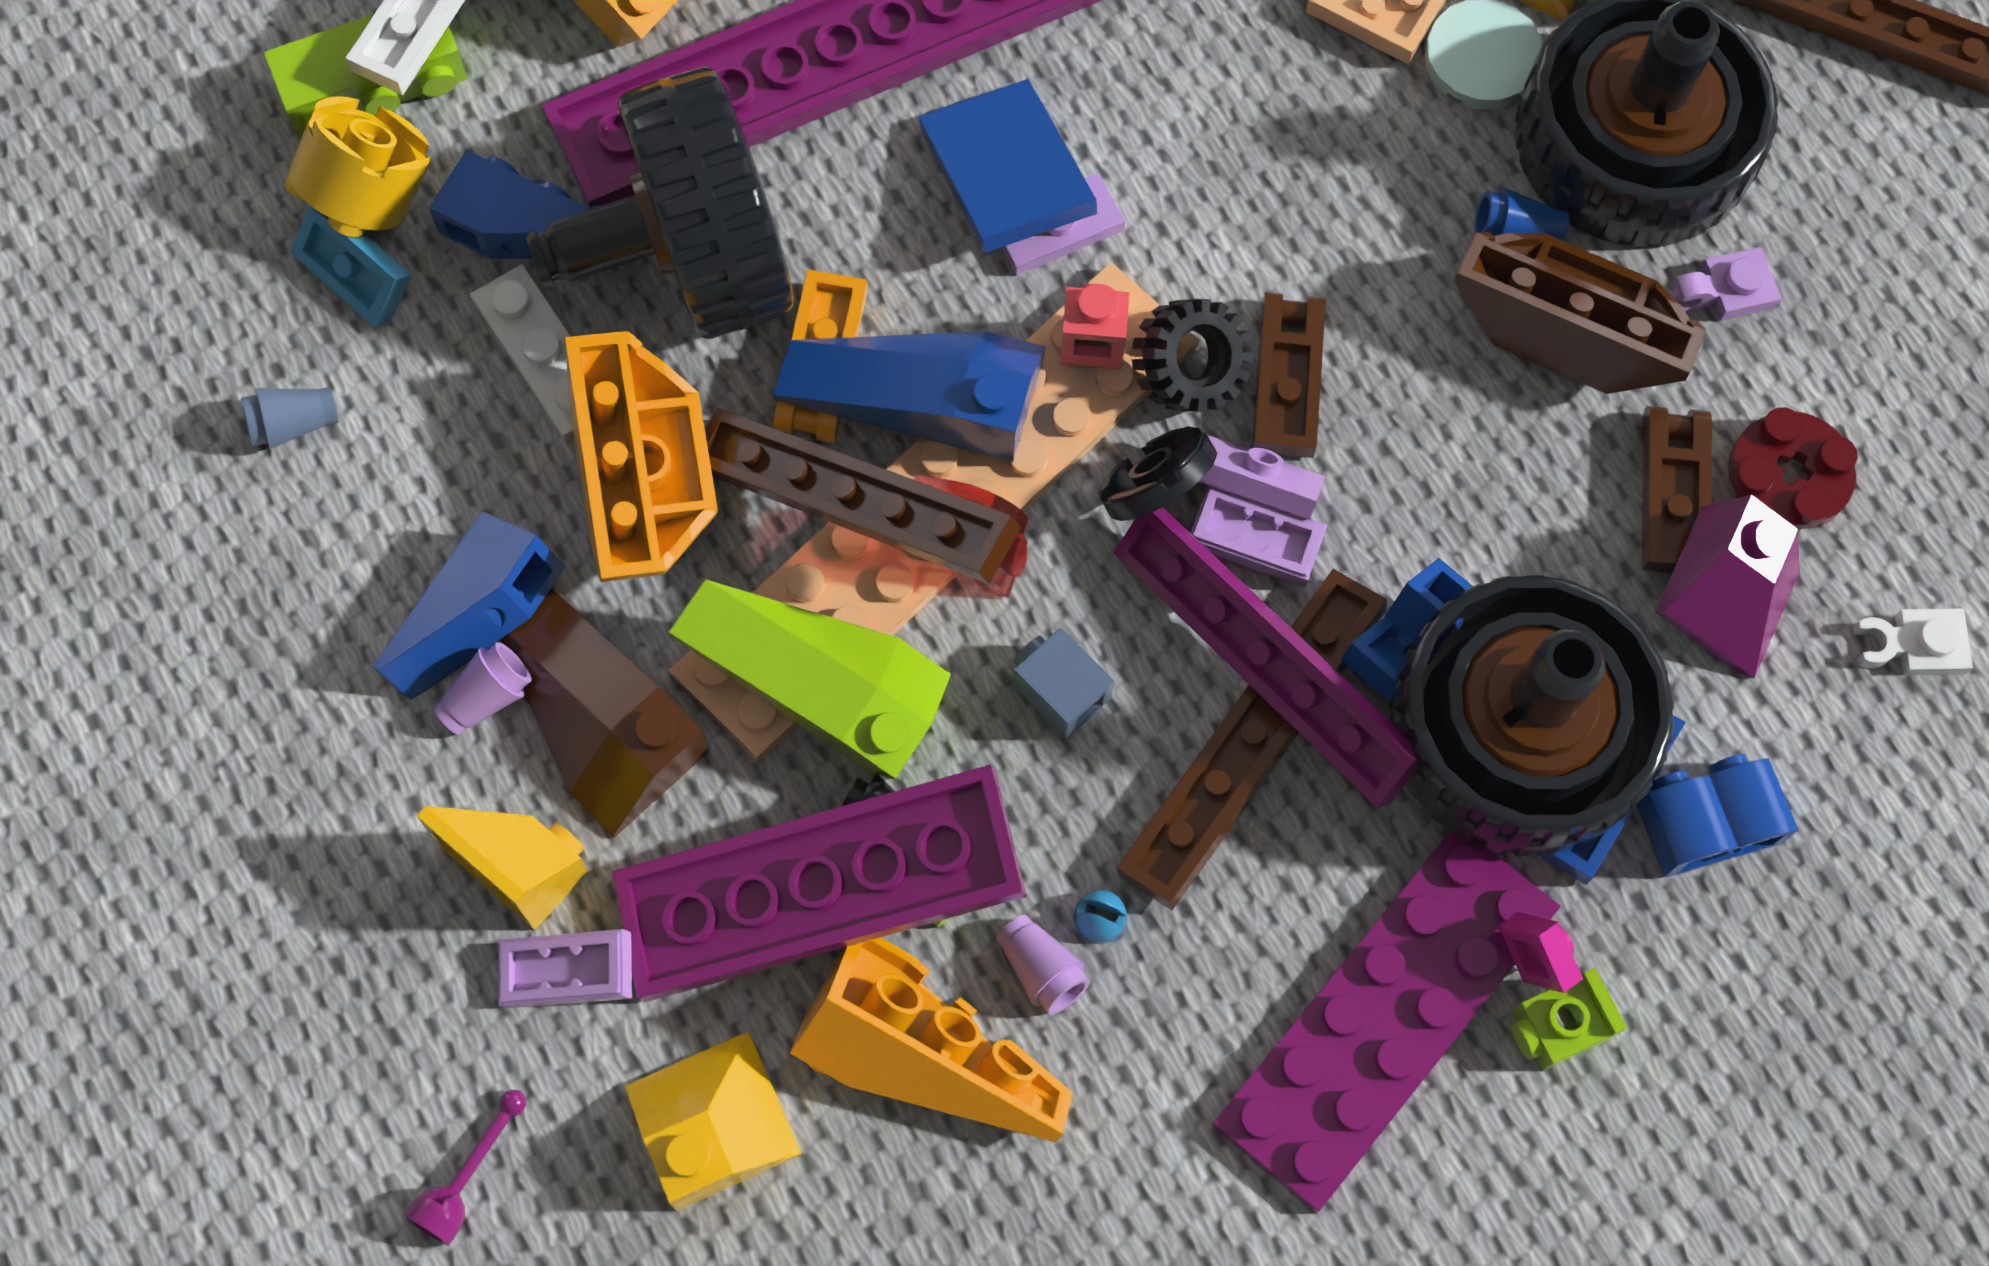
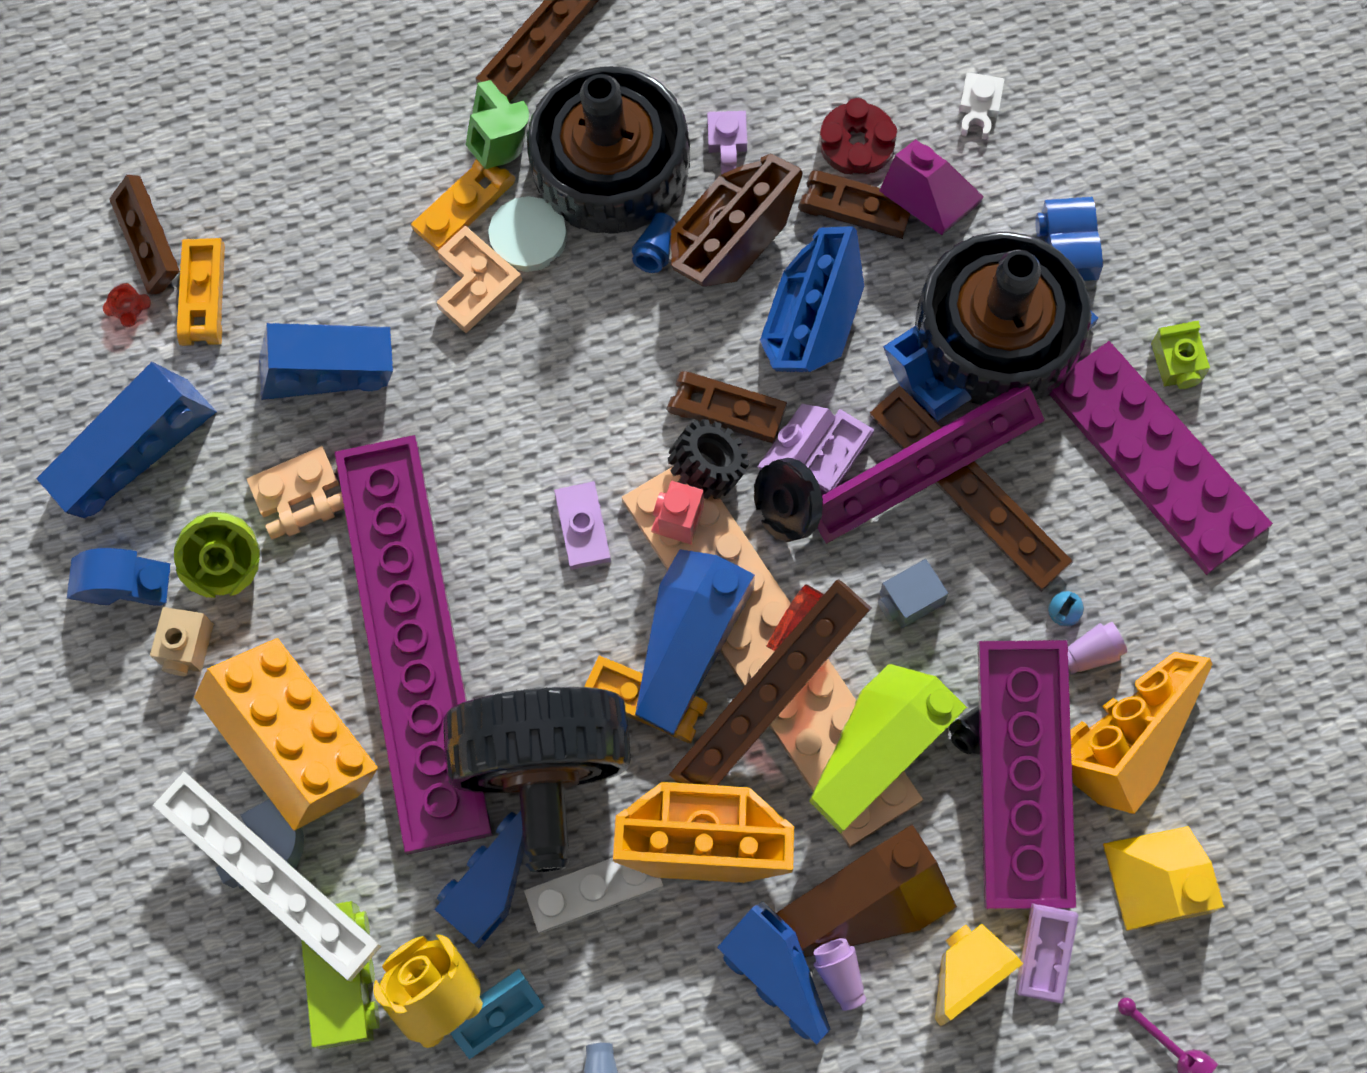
camera: 70 degrees left, 0 degrees up
blue tile [918,79,1097,253] -> none
dark pink plate [1498,912,1583,993] -> none
none -> blue wedge [760,226,865,372]

